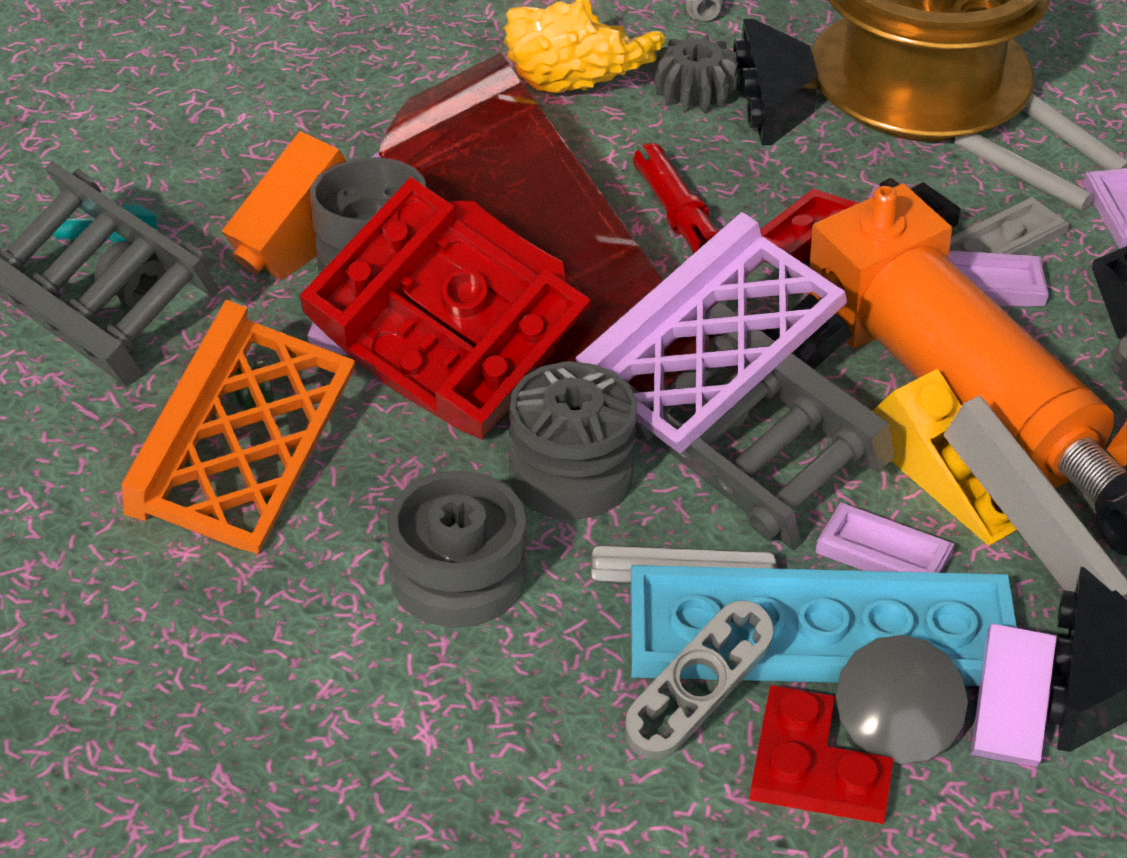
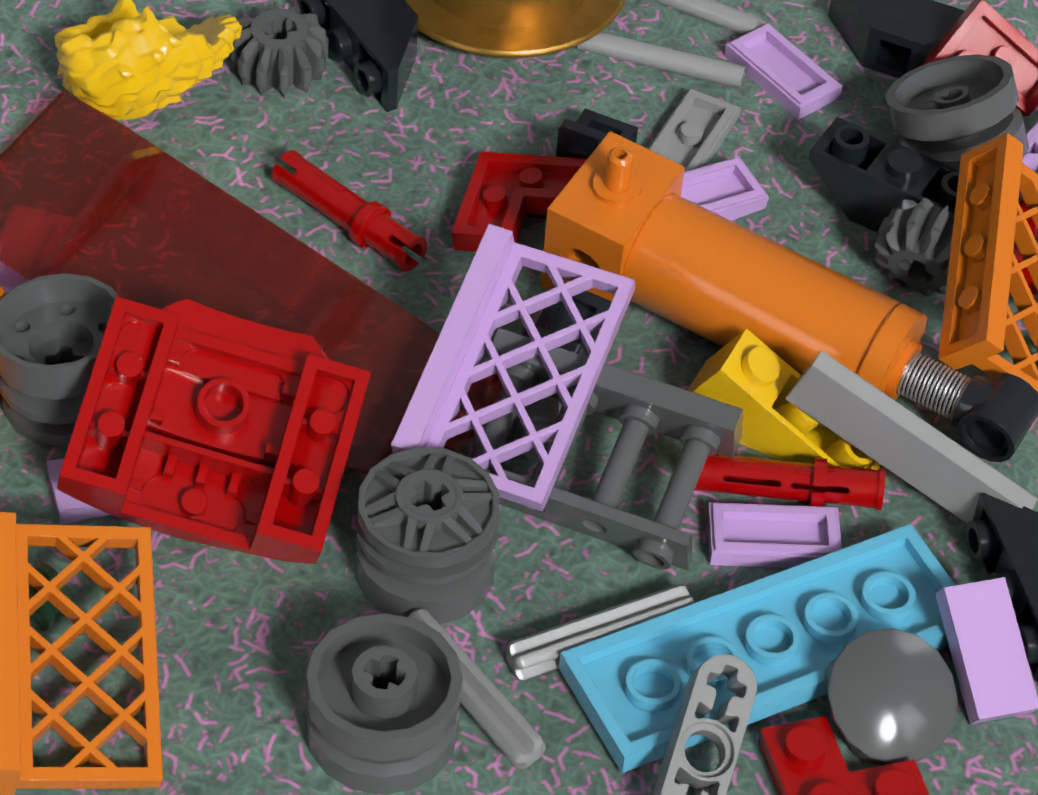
camera: 30 degrees left, 5 degrees up
none -> light grey axle [409,609,546,769]
none -> red pin [695,454,886,510]

